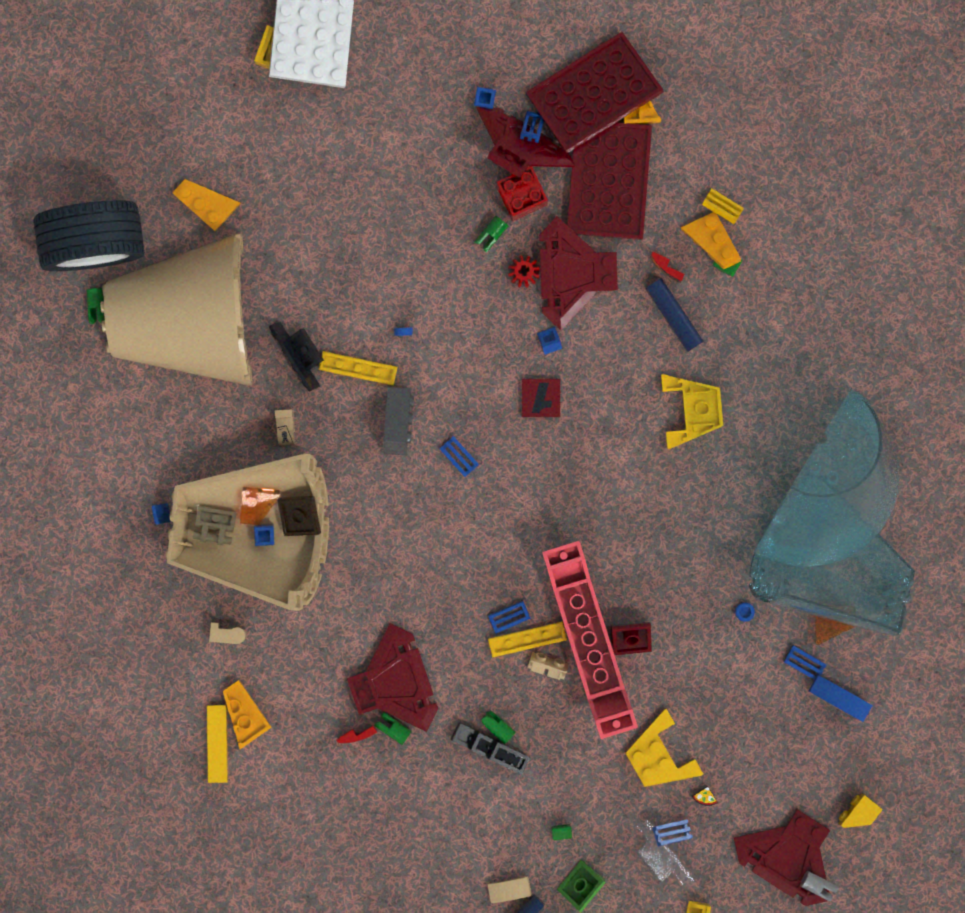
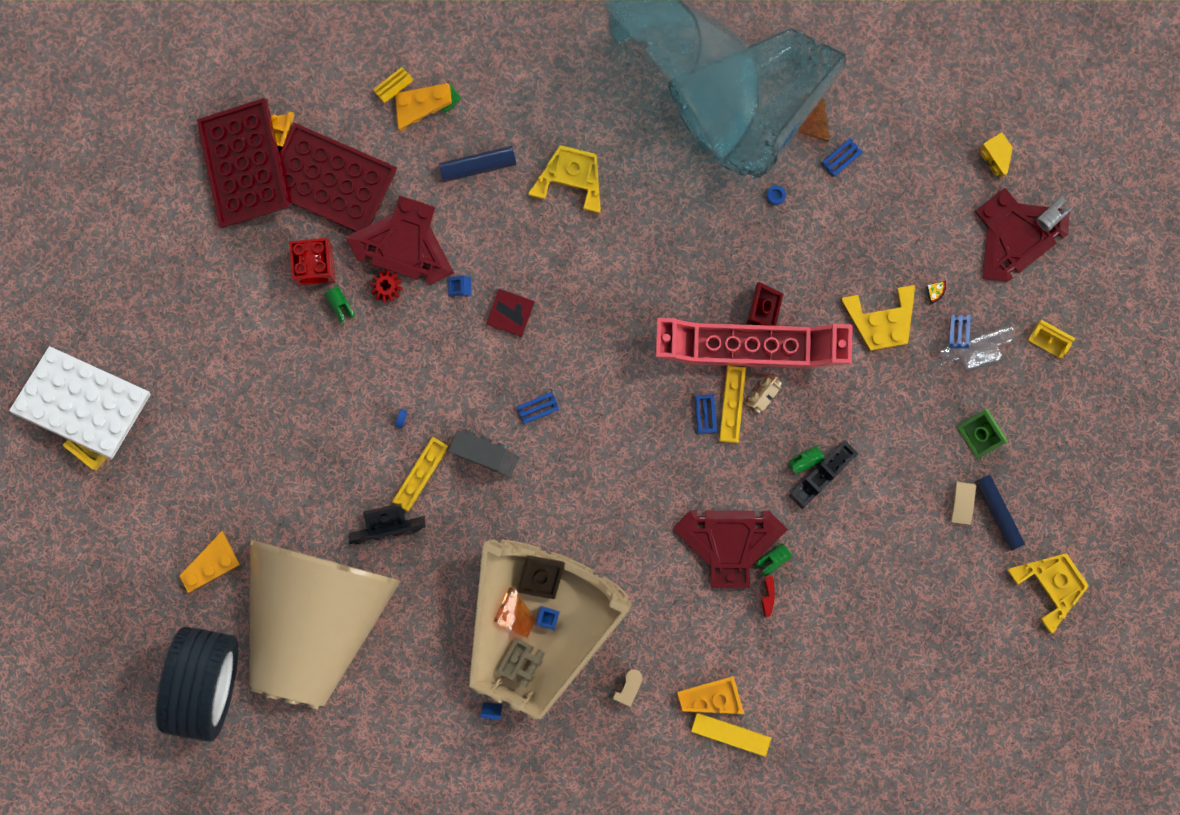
camera: 70 degrees left, 5 degrees down
green hinge [86,288,105,324] -> none
tan leg [275,409,295,446] -> none
blue slope [474,87,496,109] -> none
dark red plate [476,107,575,177] -> none
blue tile [520,111,544,143] -> none
green slope [551,824,572,841] -> none
red slope [650,252,685,283] -> none
blue slope [808,674,873,722] -> none

